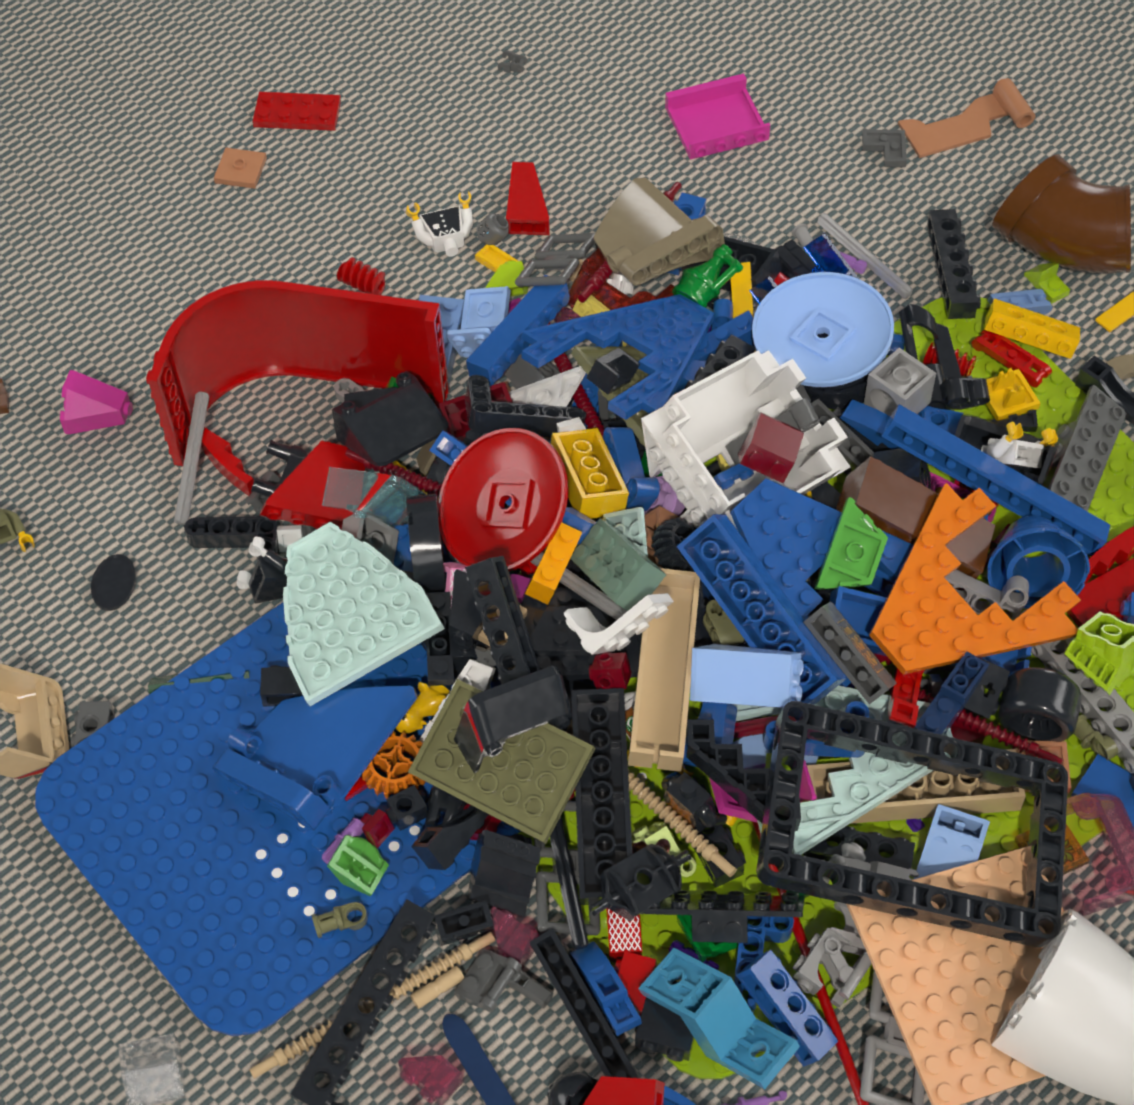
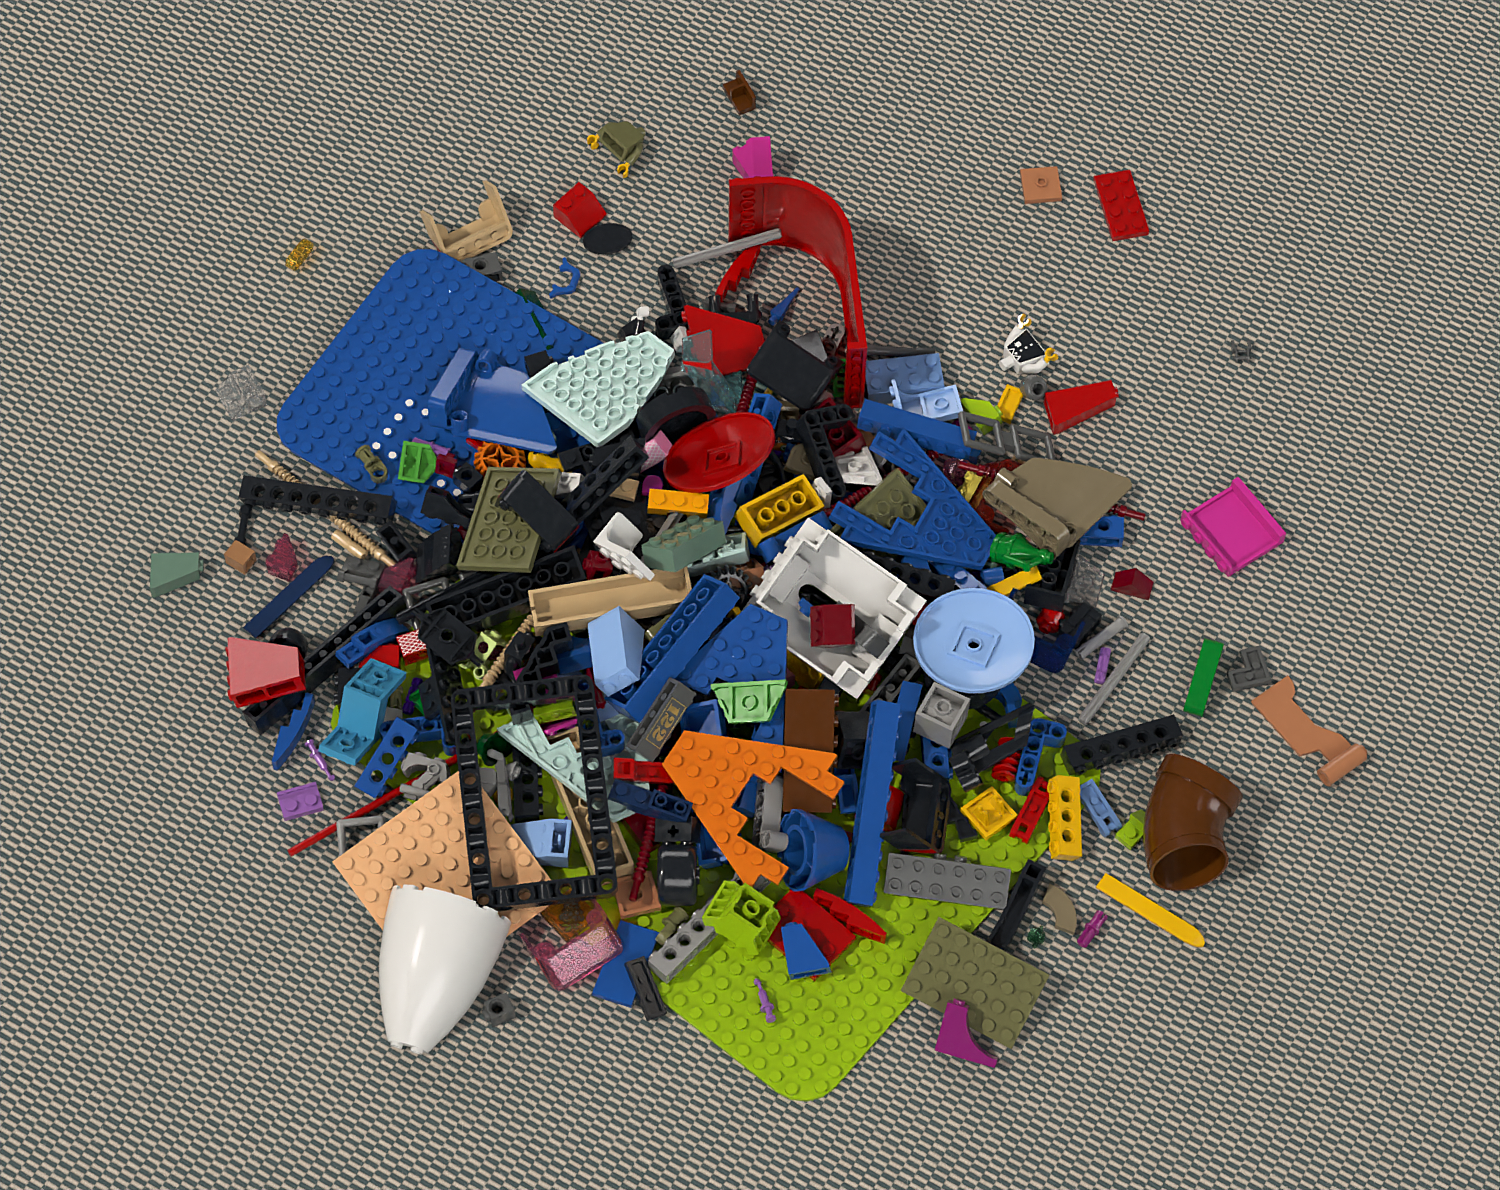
camera: 70 degrees right, 5 degrees up
red piece [336,257,386,295] -> none
black panel [586,348,640,395] -> none
white torso [981,422,1058,469] -> none
none -> blue helmet [549,257,580,299]
none -> red slope [553,182,607,238]
none -> blue piece [768,287,799,325]
none -> blue beam [1015,718,1067,796]
none -> dark red slope [1110,568,1154,601]
none -> green beam [1183,638,1224,717]

